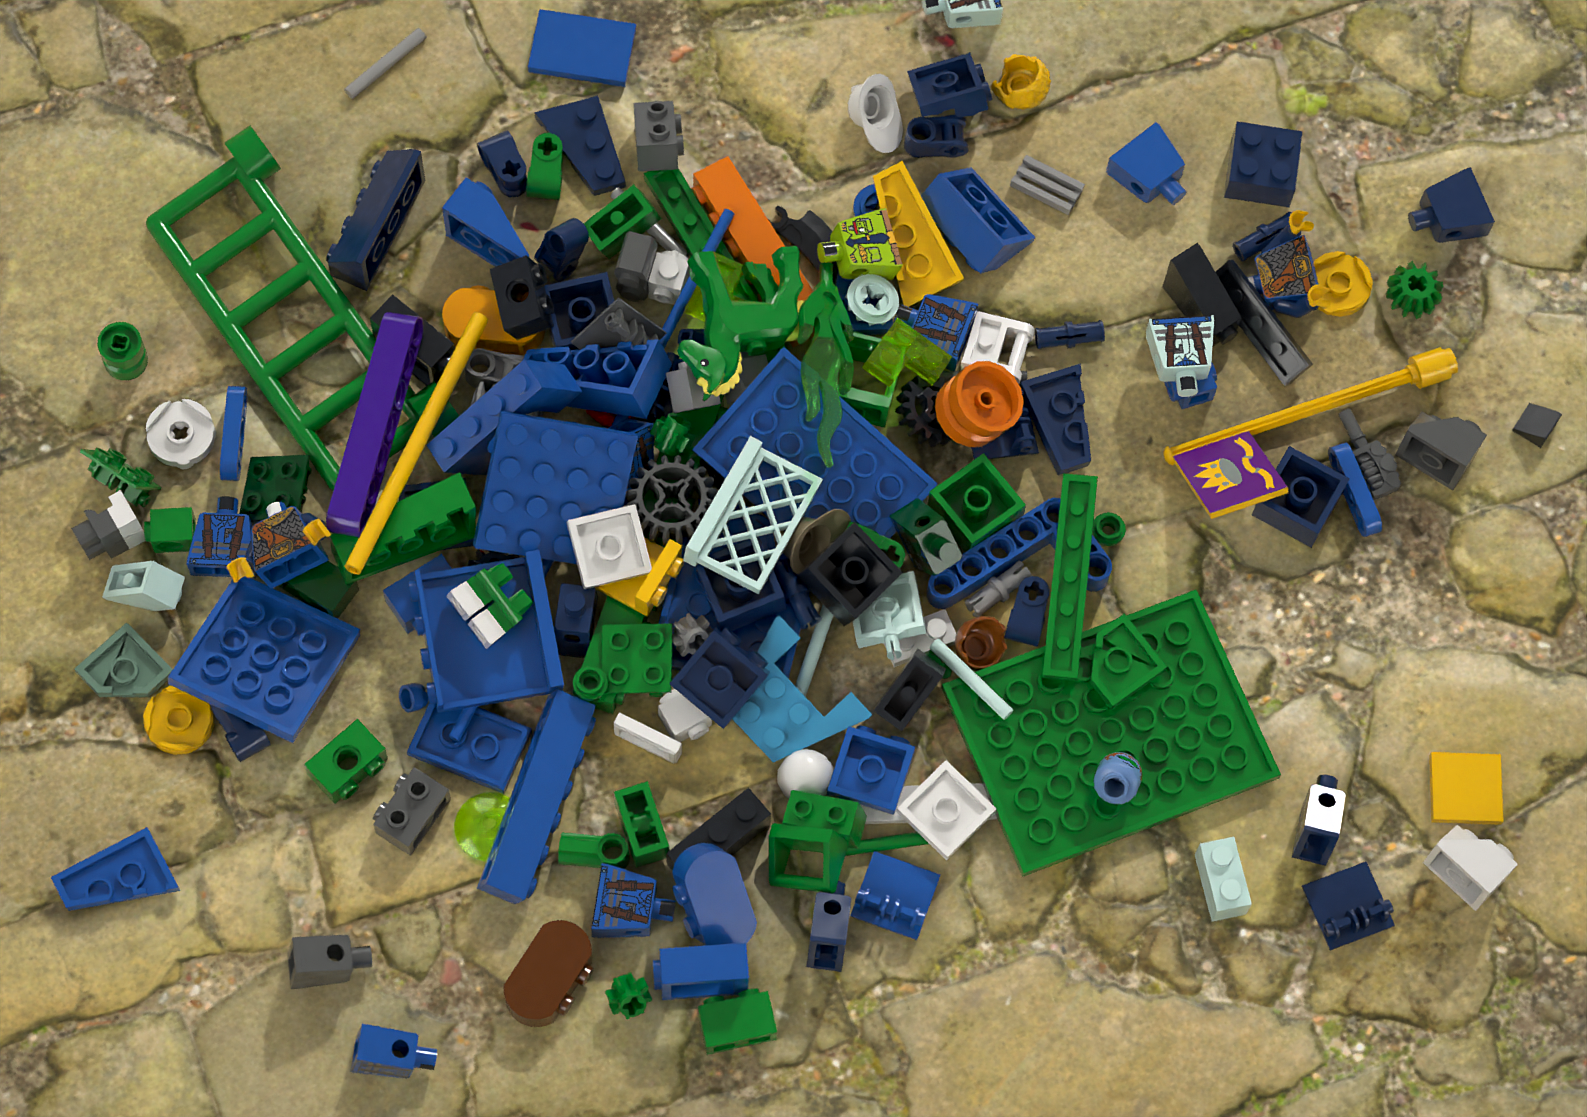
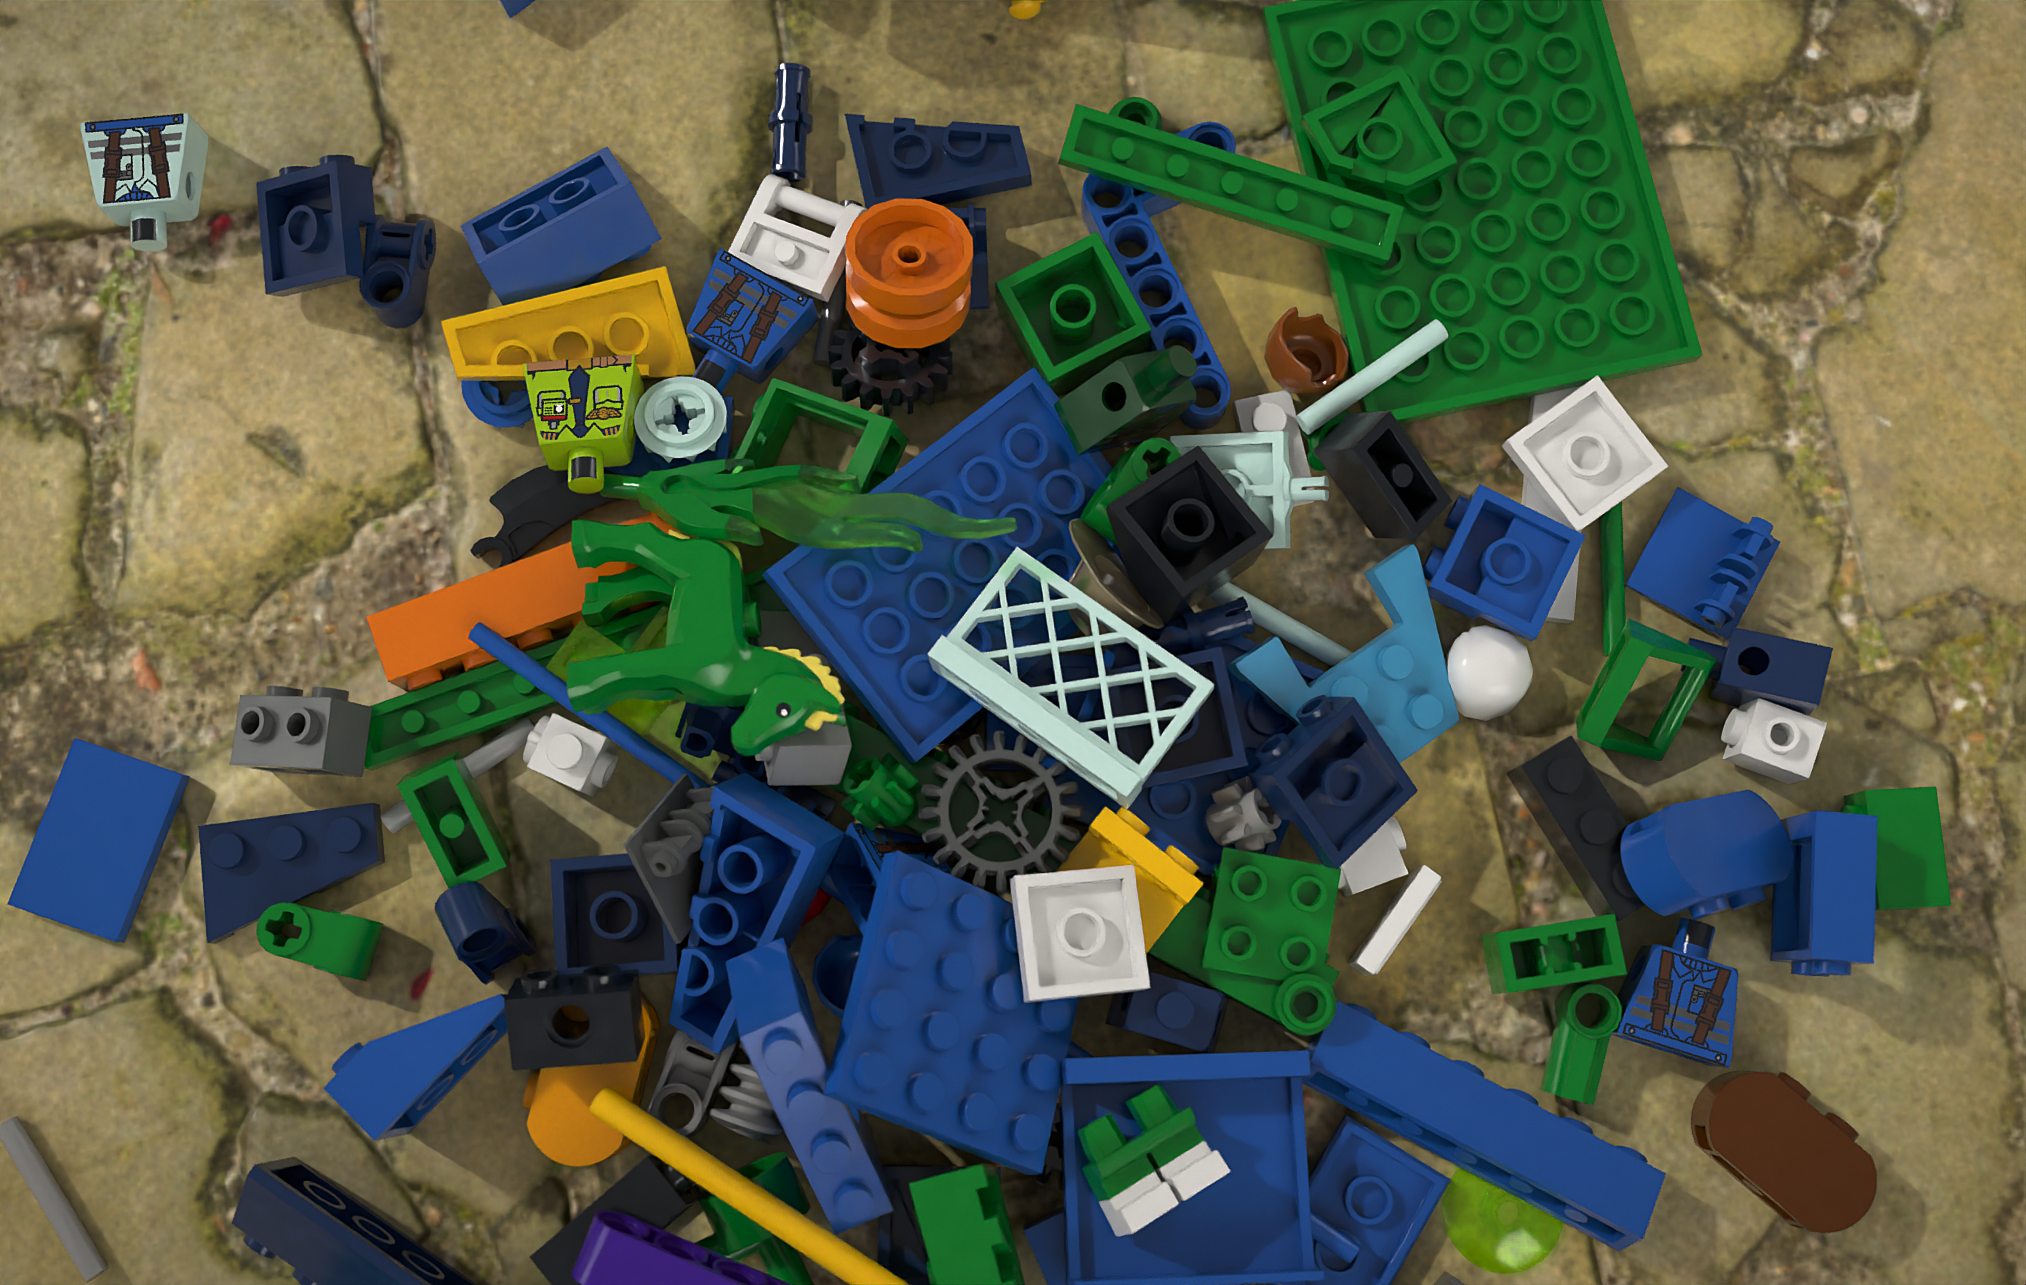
camera: 75 degrees left, 10 degrees up
dark blue piece [477,130,527,198] -> none
green gear [605,972,652,1019] -> none
dark grey brick [614,231,658,301] -> none
green brick [782,790,867,849] -> none
white piece [848,74,903,153] -> none
clear neon green plate [862,318,952,388] -> none
light grey pin [964,560,1032,617] -> none
yellow hair [991,54,1051,110] -> none
dark blue piece [1004,576,1049,647] -> none
light grey tile [1010,155,1085,215] -> none
medium blue head [1094,752,1142,804] -> none
light aqua brick [1194,837,1252,922] -> none
none -> white brick [1721,698,1827,785]

